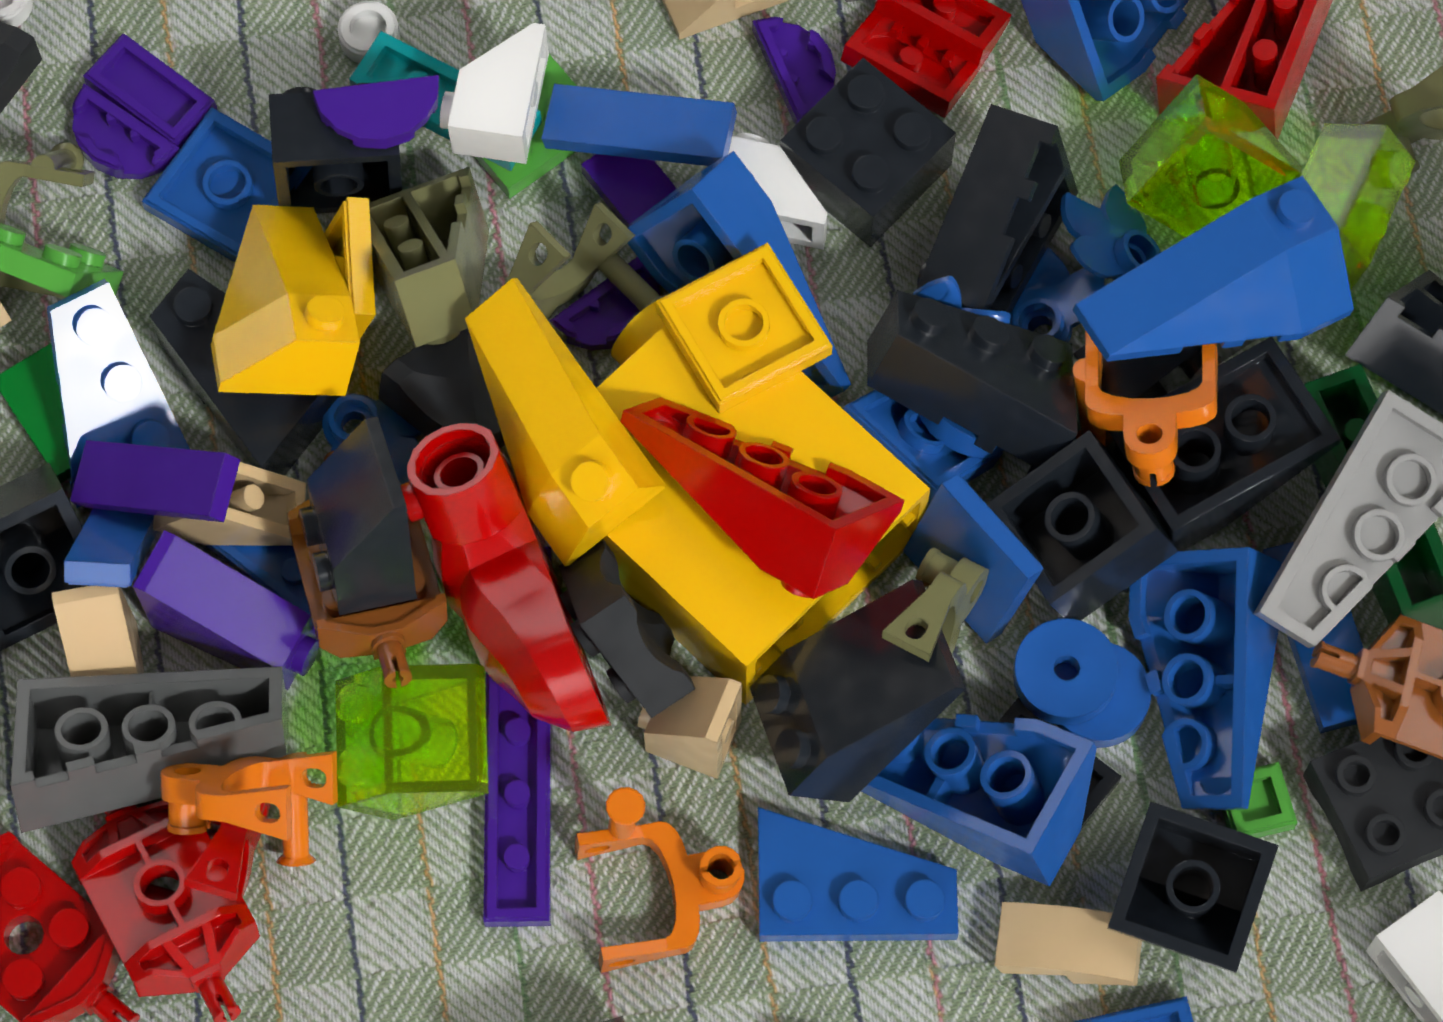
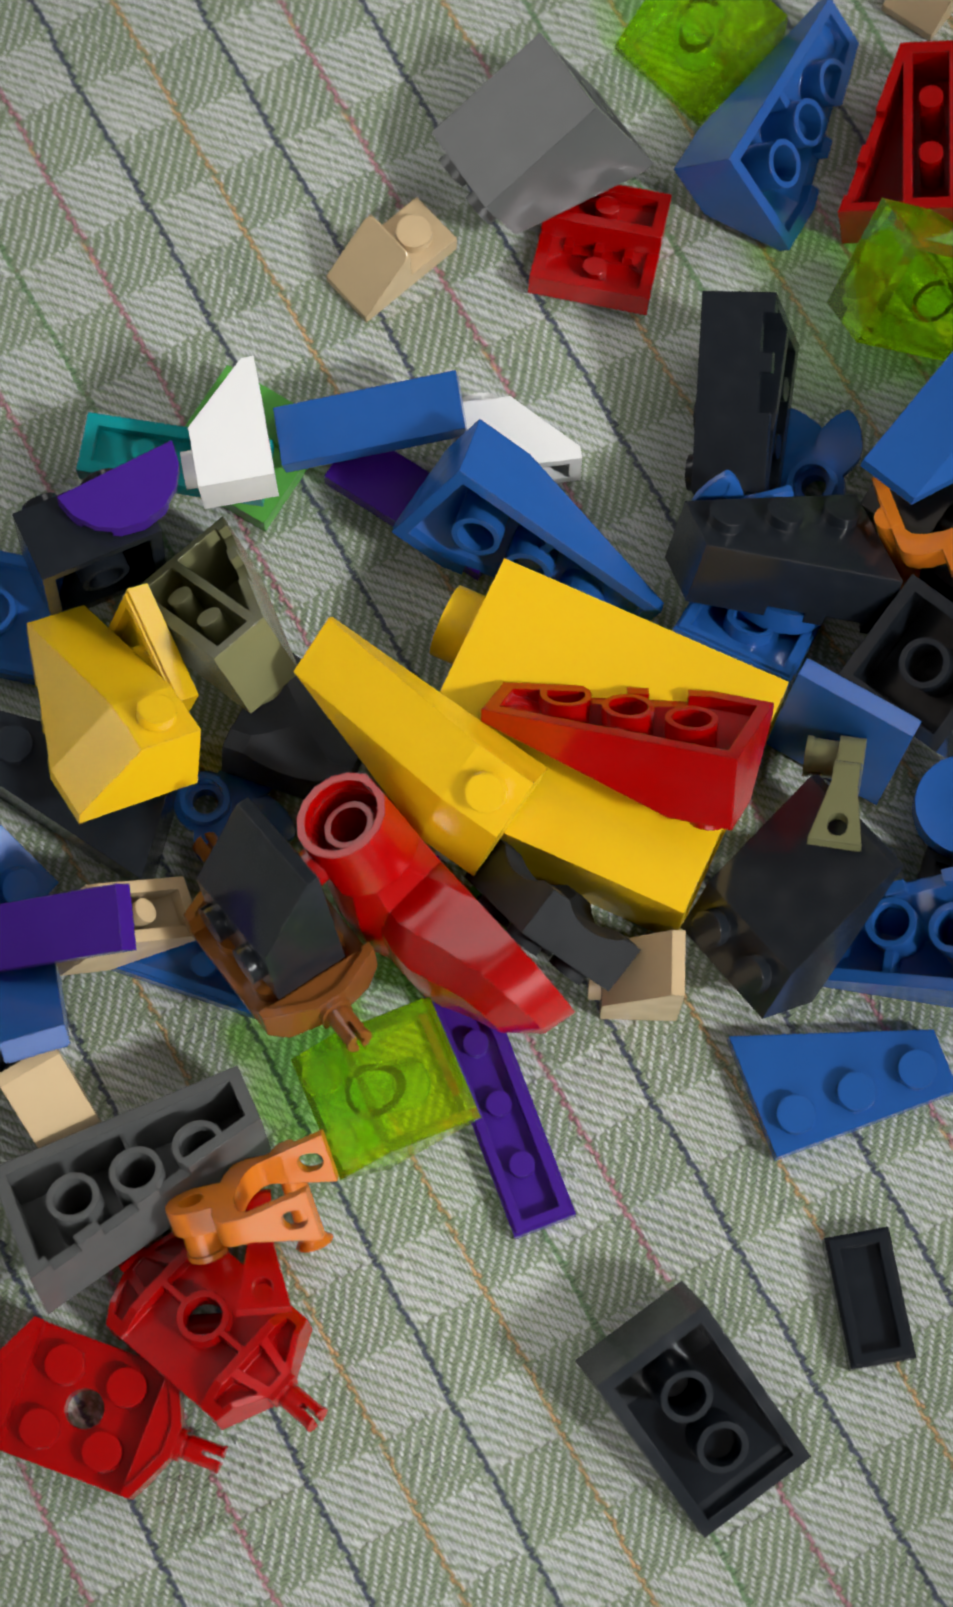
camera: 20 degrees left, 5 degrees up
dark purple slope [133,530,319,690] -> none
white tile [338,1,400,63] -> none
olive piece [504,202,664,344] -> none
dark purple tile [549,257,660,351] -> none
orange piece [574,787,745,973] -> none
yellow tile [656,243,833,414] -> none
dark purple tile [752,17,836,125] -> none
black brick [780,58,956,247] -> none
blue plate [1061,184,1161,280] -> none

